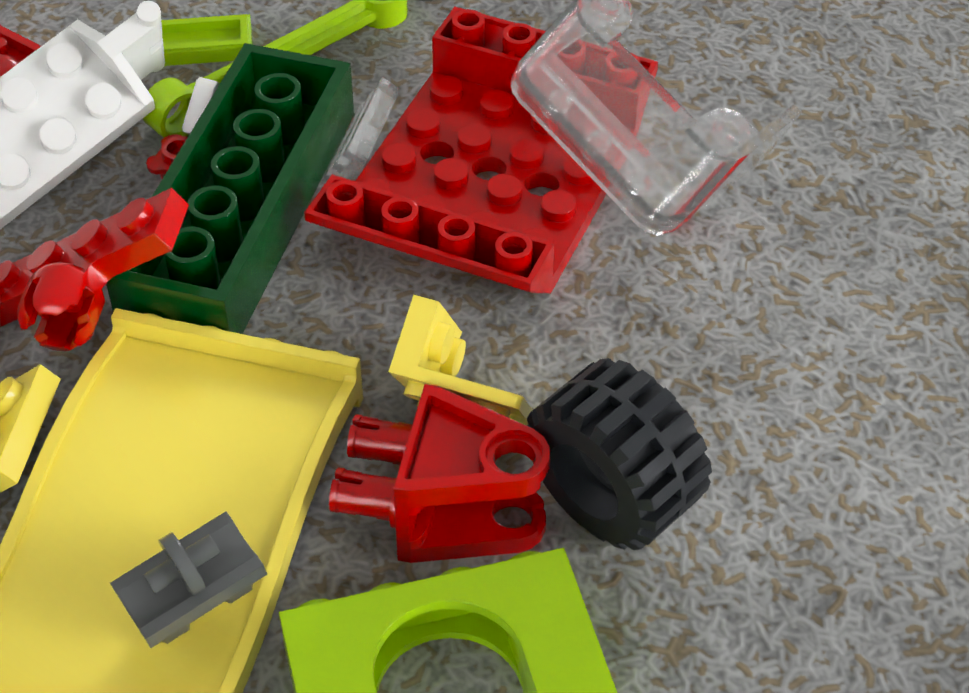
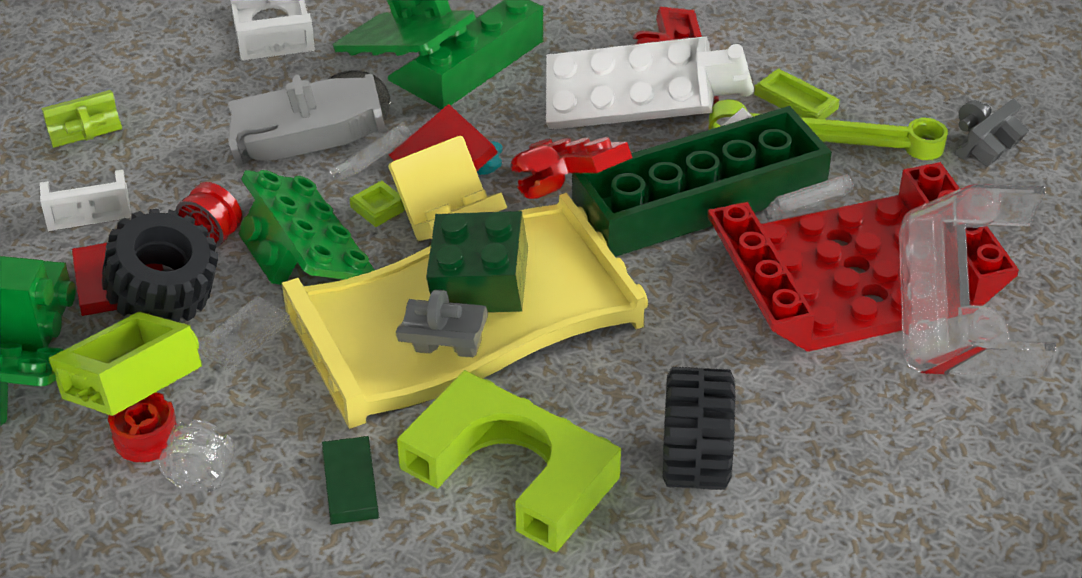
camera: 50 degrees right, 5 degrees down
red piece [329,384,550,563] -> none
light yellow bracket [388,294,532,426] -> none
none -> dark green brick [426,211,528,312]

